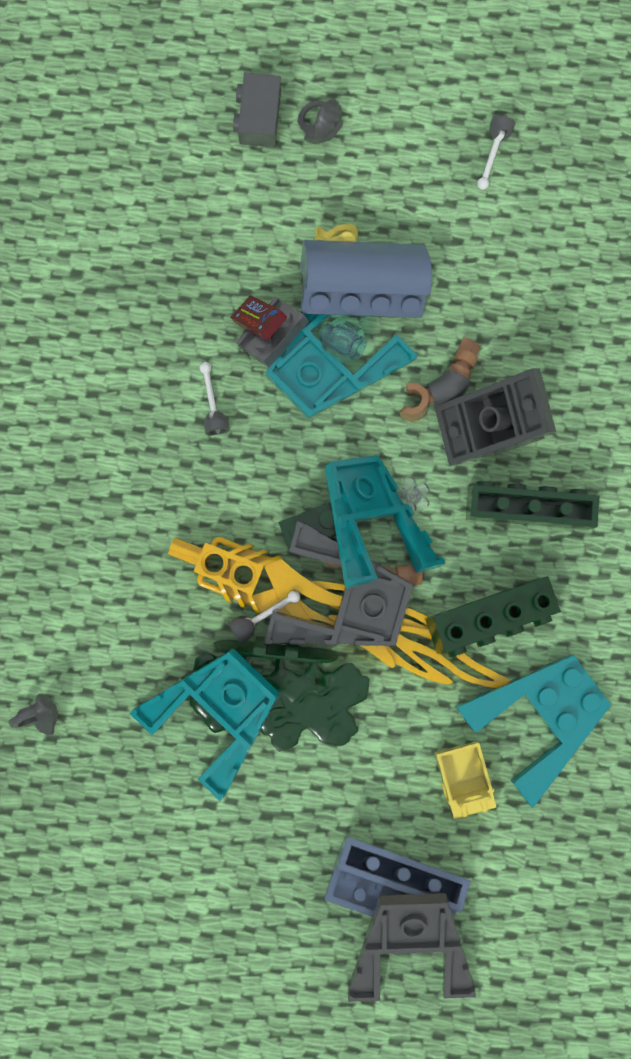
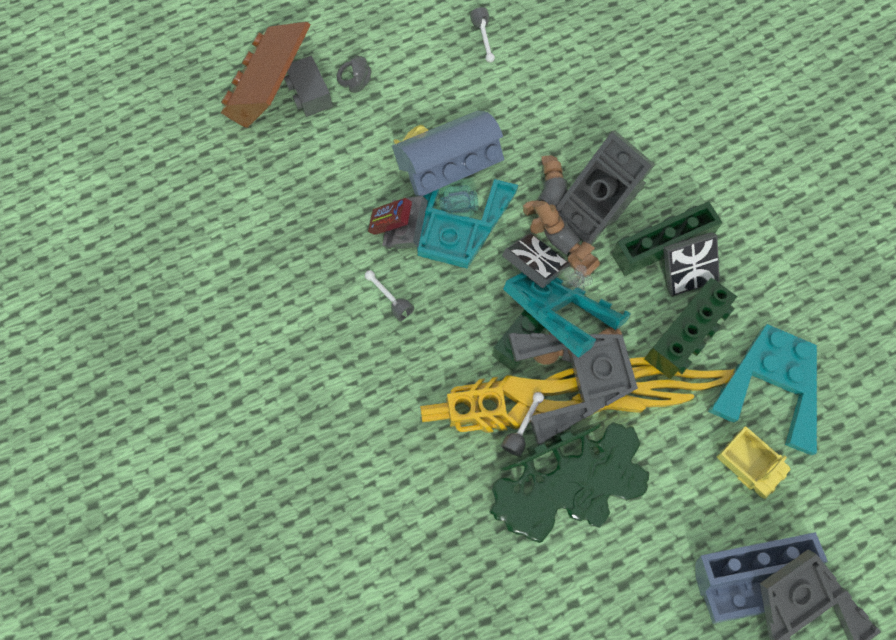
camera: 25 degrees left, 15 degrees down
dark grey piece [9,694,58,735] -> none
teal wing [129,649,280,801] -> none
none -> dark orange slope [221,22,311,128]
none -> tile [502,233,571,288]
none -> medium nougat piece [532,201,600,277]
none -> tile [664,232,720,297]

